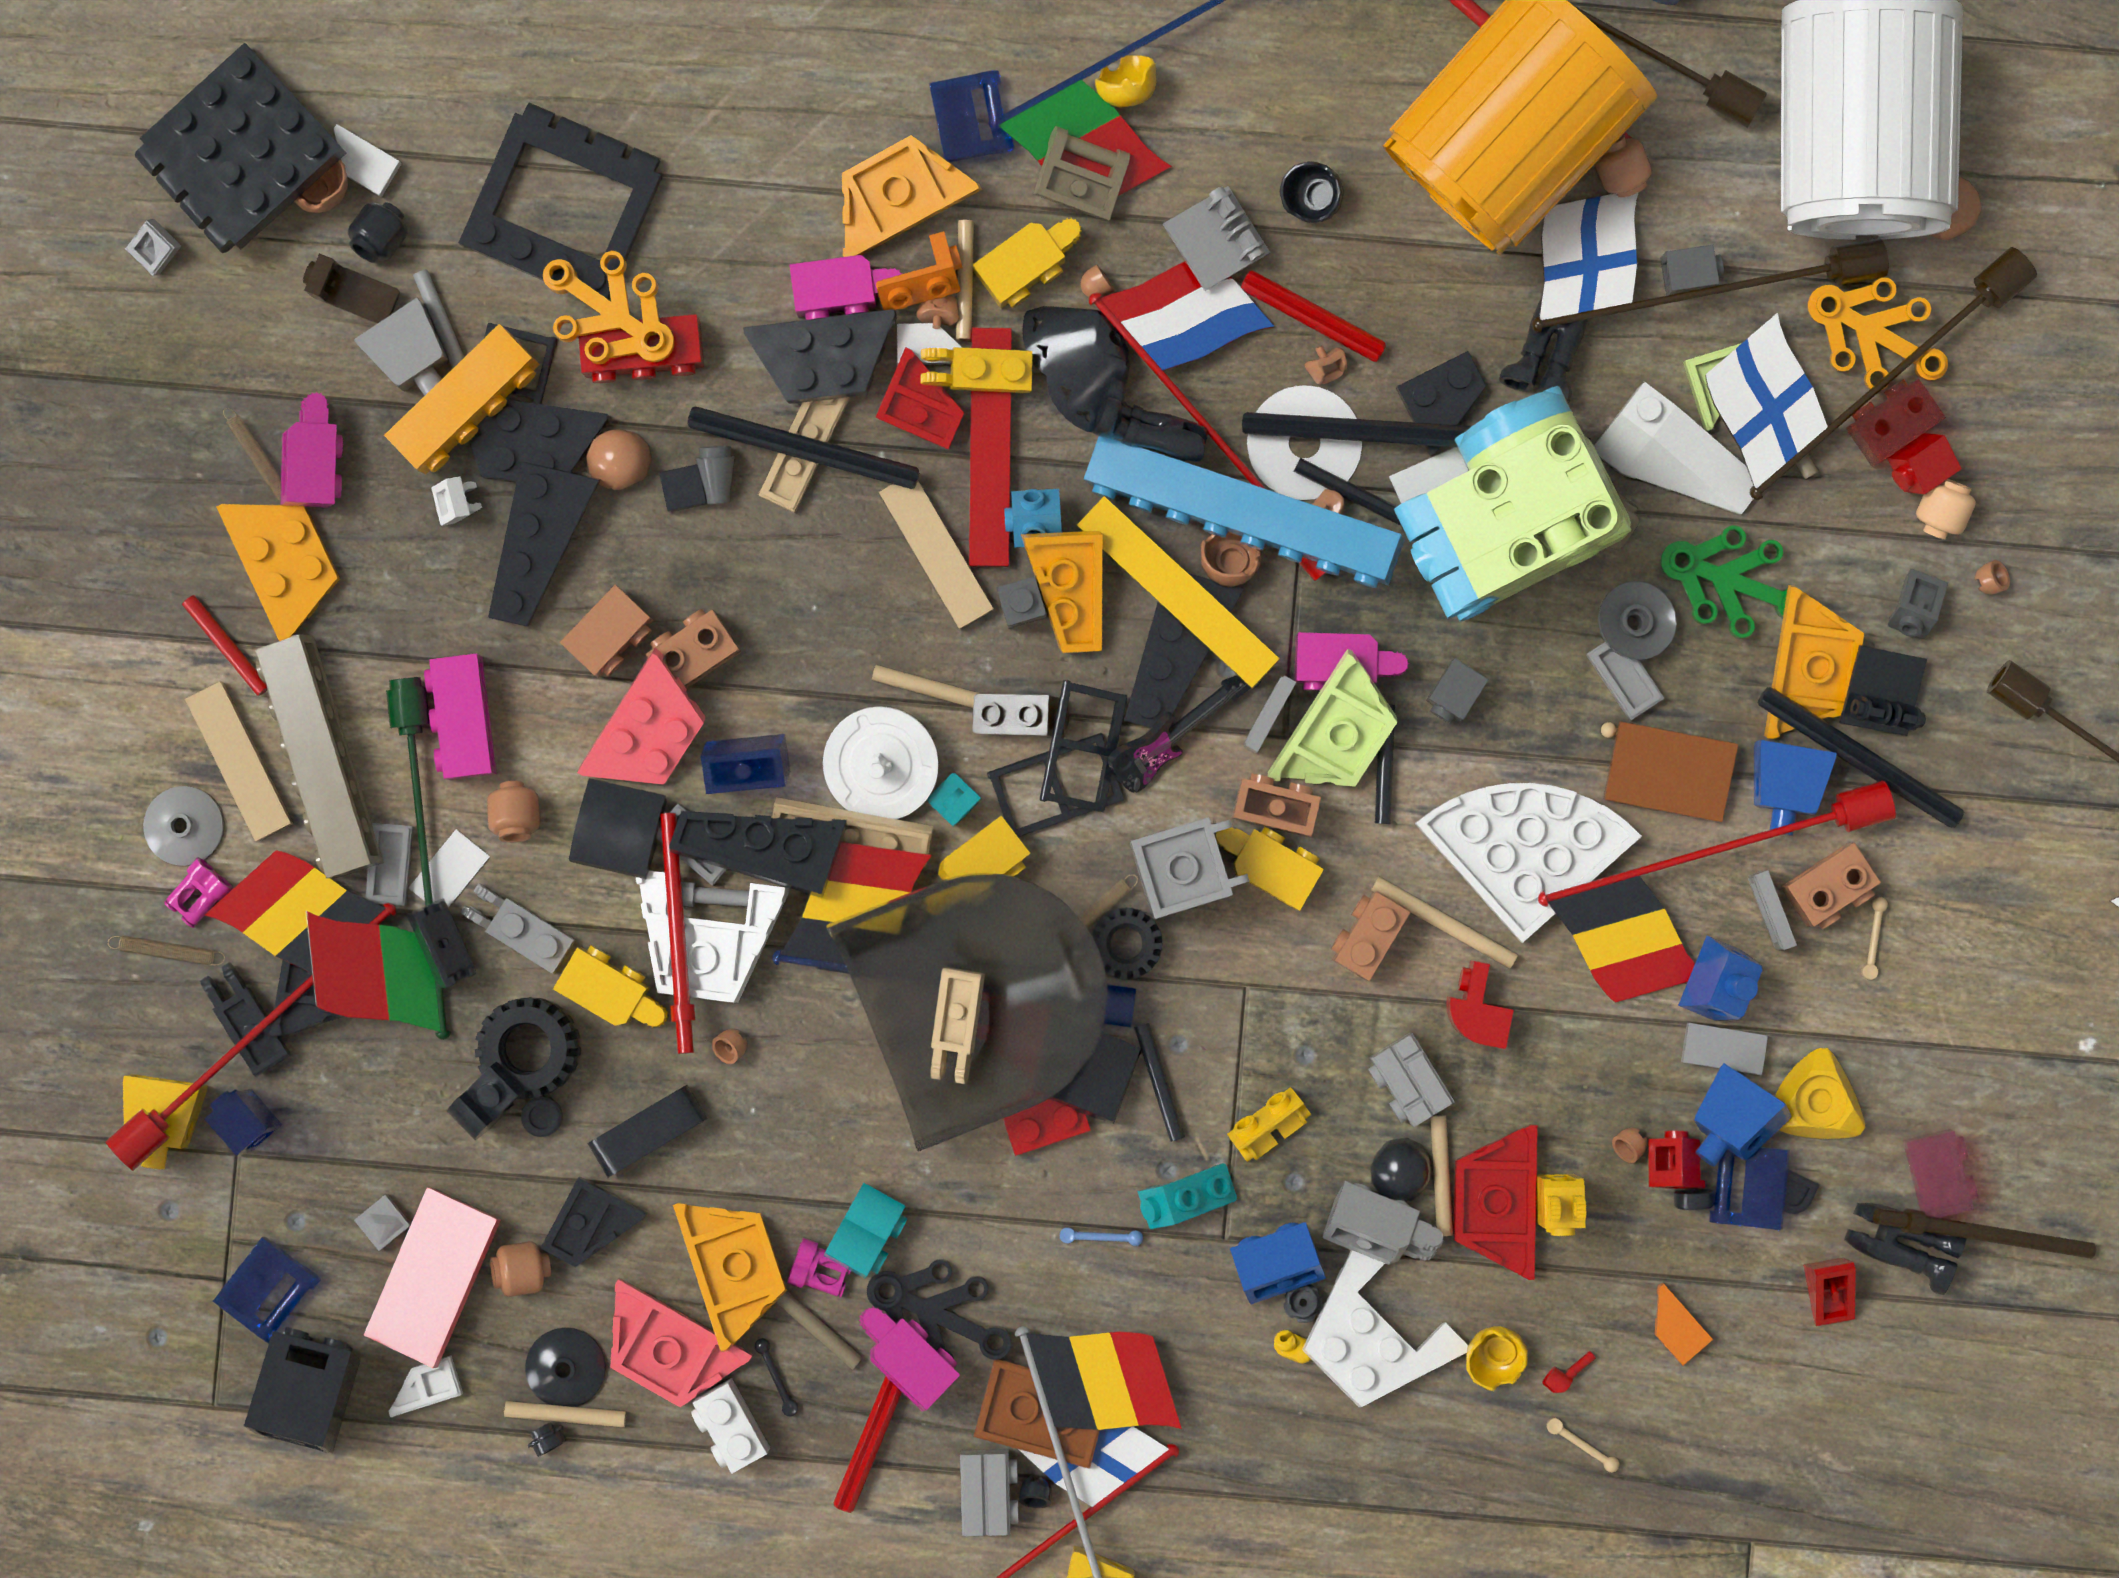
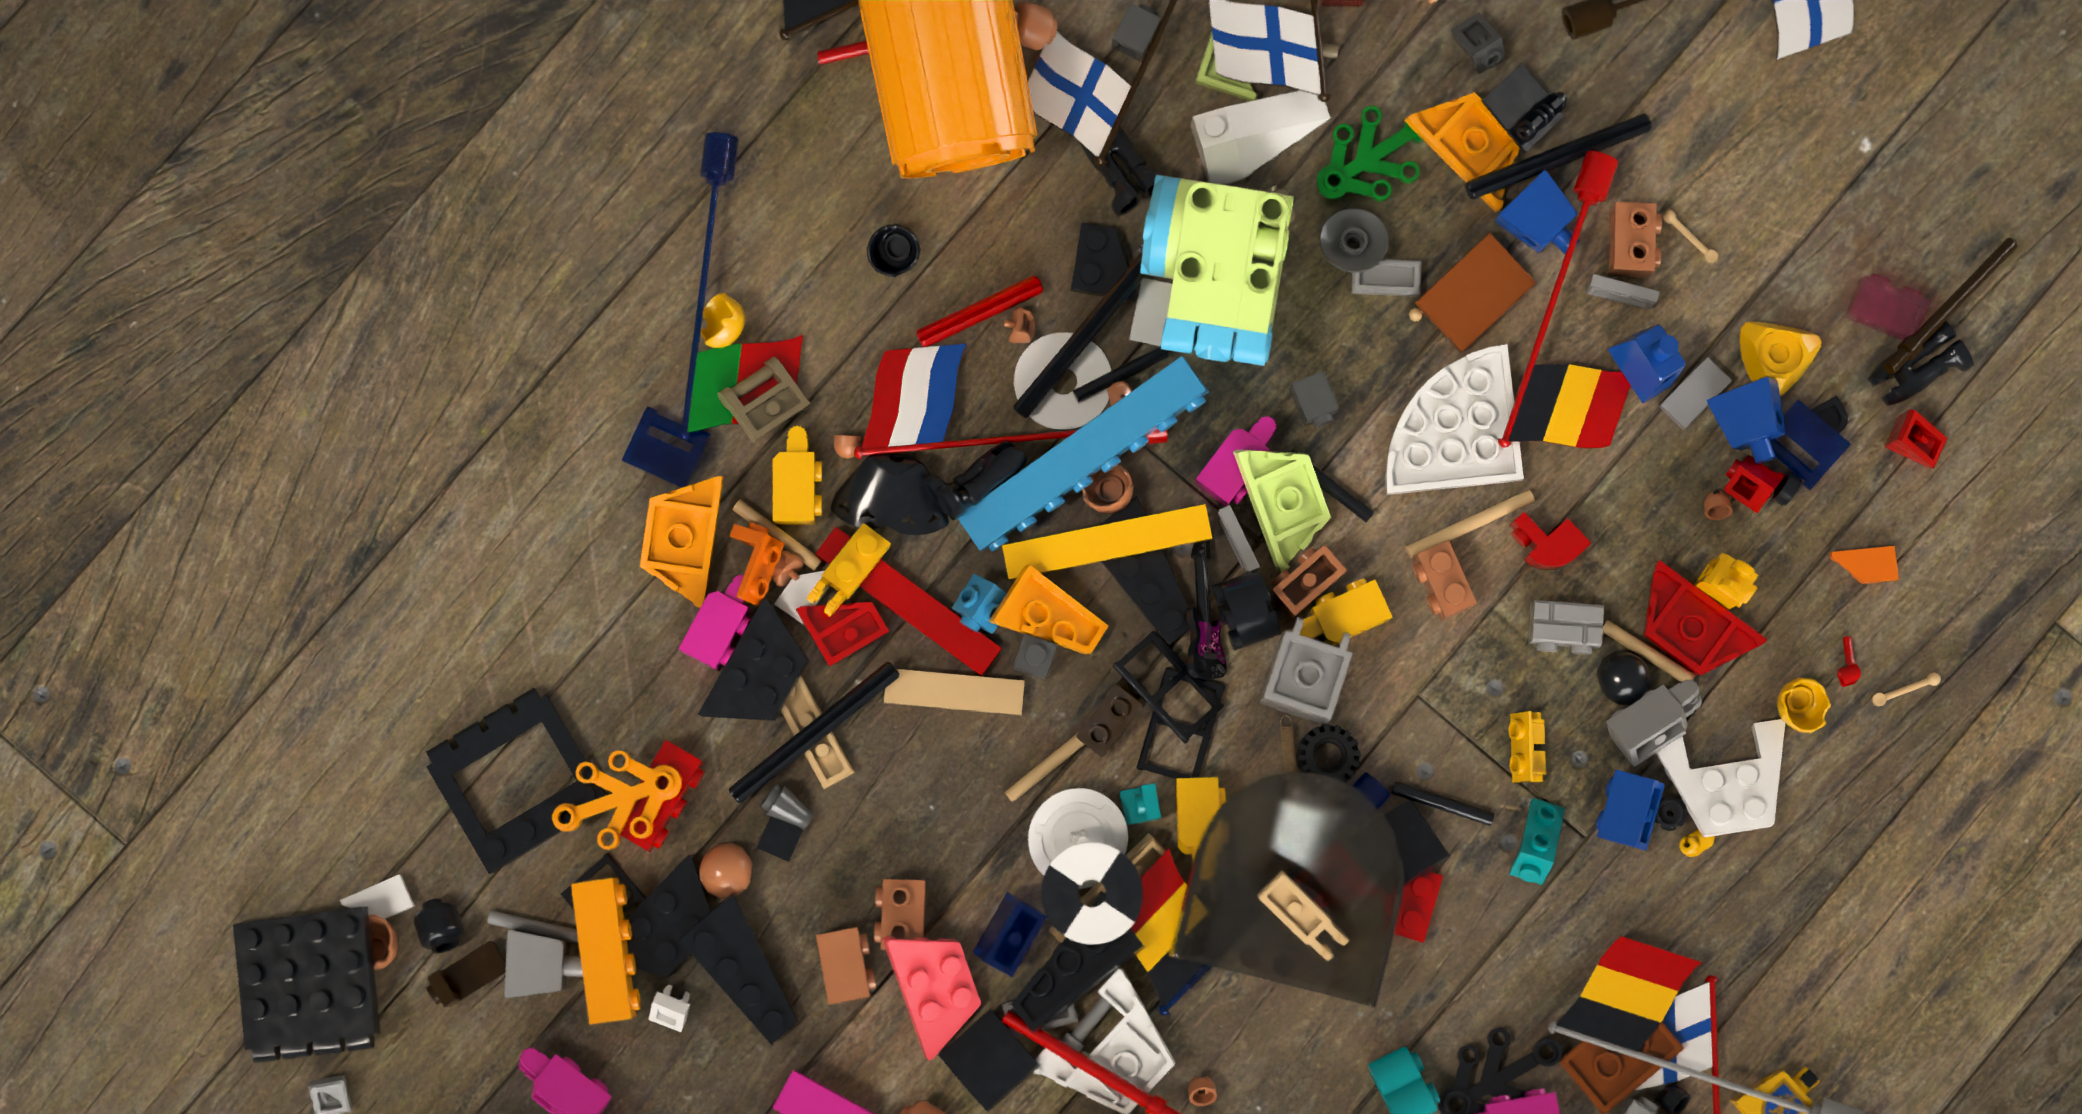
camera: 60 degrees left, 5 degrees down
medium blue hinge [1060,1227,1143,1246] -> none
light grey hinge [1163,186,1270,291] -> none
none -> sticker [1041,842,1143,944]
none -> black brick [1212,570,1281,651]

